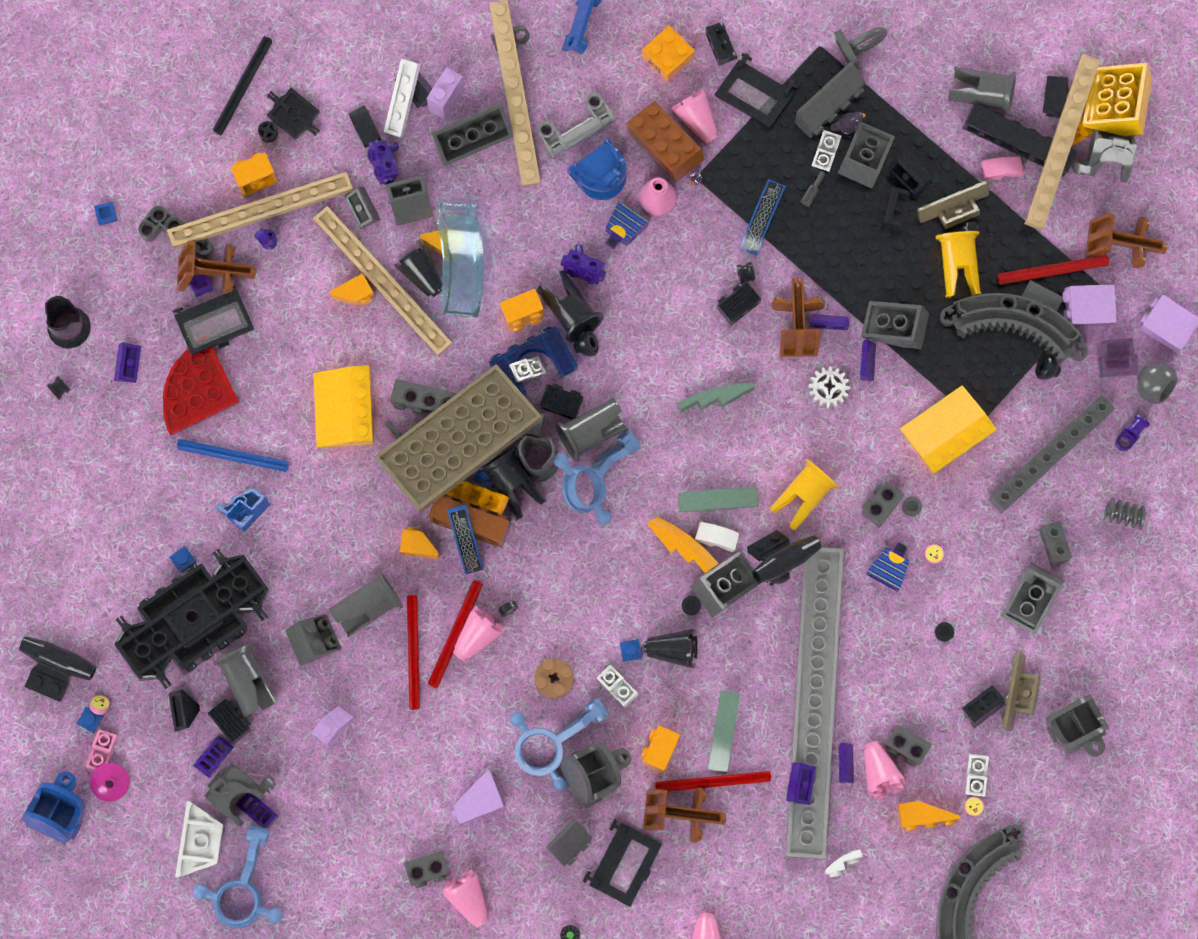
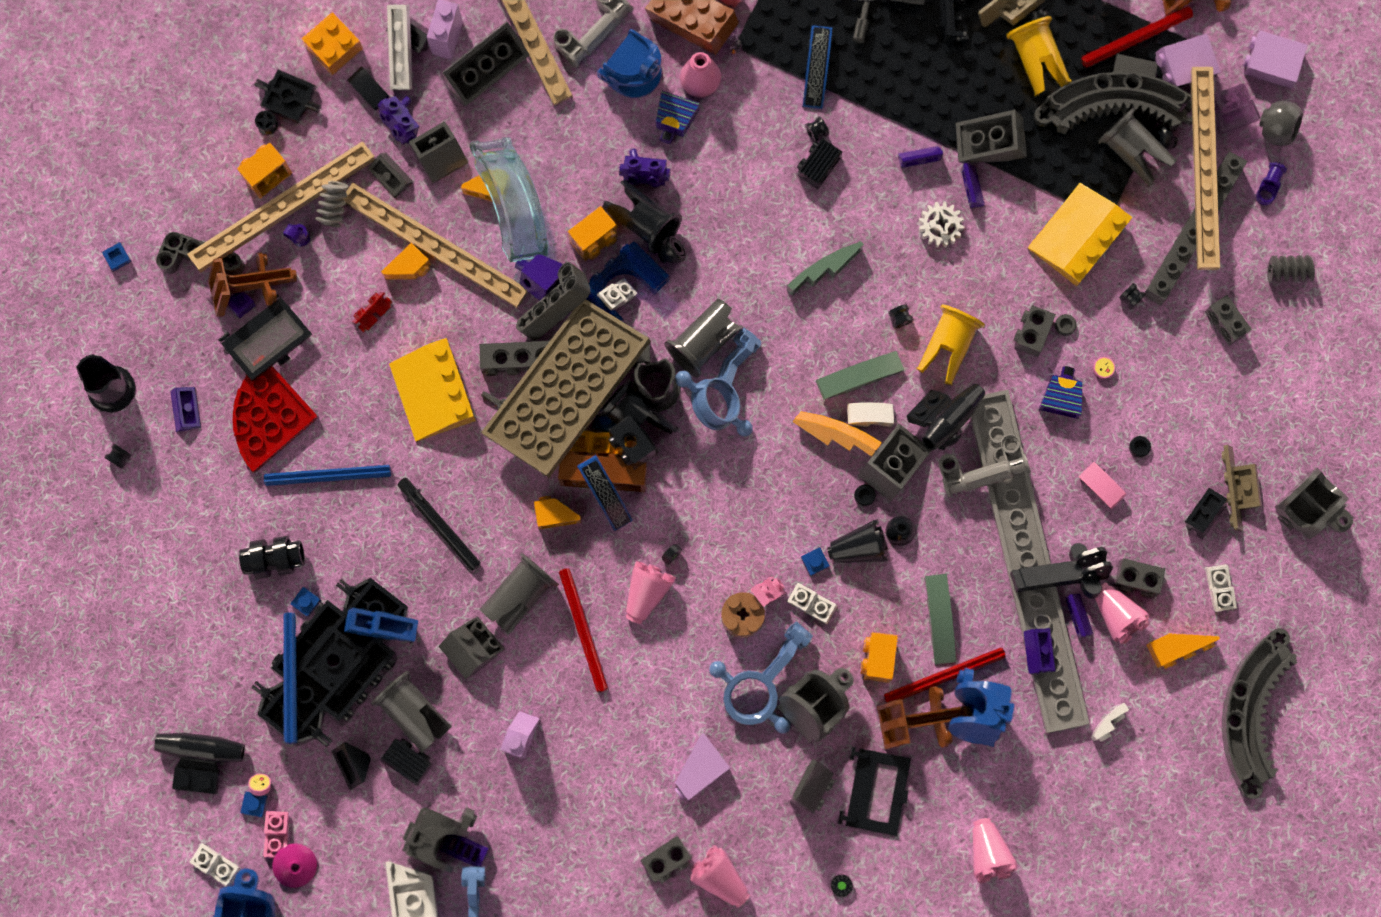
camera: 15 degrees left, 0 degrees up
dark purple slope [193,735,234,778] -> none
black axle [213,36,272,136] -> none
blue slope [215,488,271,532] -> none
black cone [394,243,443,298] -> none
red axle [428,580,483,688] -> none
black brick [540,383,584,420] -> none
dark orange piece [772,278,825,357] -> none
light yellow tile [964,797,984,817] -> none
dark grey slope [1001,562,1065,635] -> none
none -> white slope [190,844,242,887]
none -> black piece [239,536,305,579]
none -> blue axle [283,612,297,744]
none -> light orange brick [301,12,363,75]
none -> light grey piece [315,181,349,228]
none -> blue slope [344,608,418,642]
none -> red hinge [352,292,393,332]
none -> black axle [397,477,481,571]
none -> dark purple torso [515,254,563,301]
none -> dark grey beam [516,262,590,341]
none -> black brick [608,416,656,470]
none -> bright pink slope [750,576,786,607]
none -> black brick [885,516,915,546]
none -> black wheel [888,304,914,329]
none -> light grey piece [939,434,1031,498]
none -> blue animal [948,668,1015,747]
none -> black piece [1010,543,1113,599]
none -> bright pink slope [1079,462,1127,509]
none -> dark grey piece [1098,108,1178,187]
none -> black wheel [1119,283,1146,309]
none -> tan plate [1191,67,1220,270]

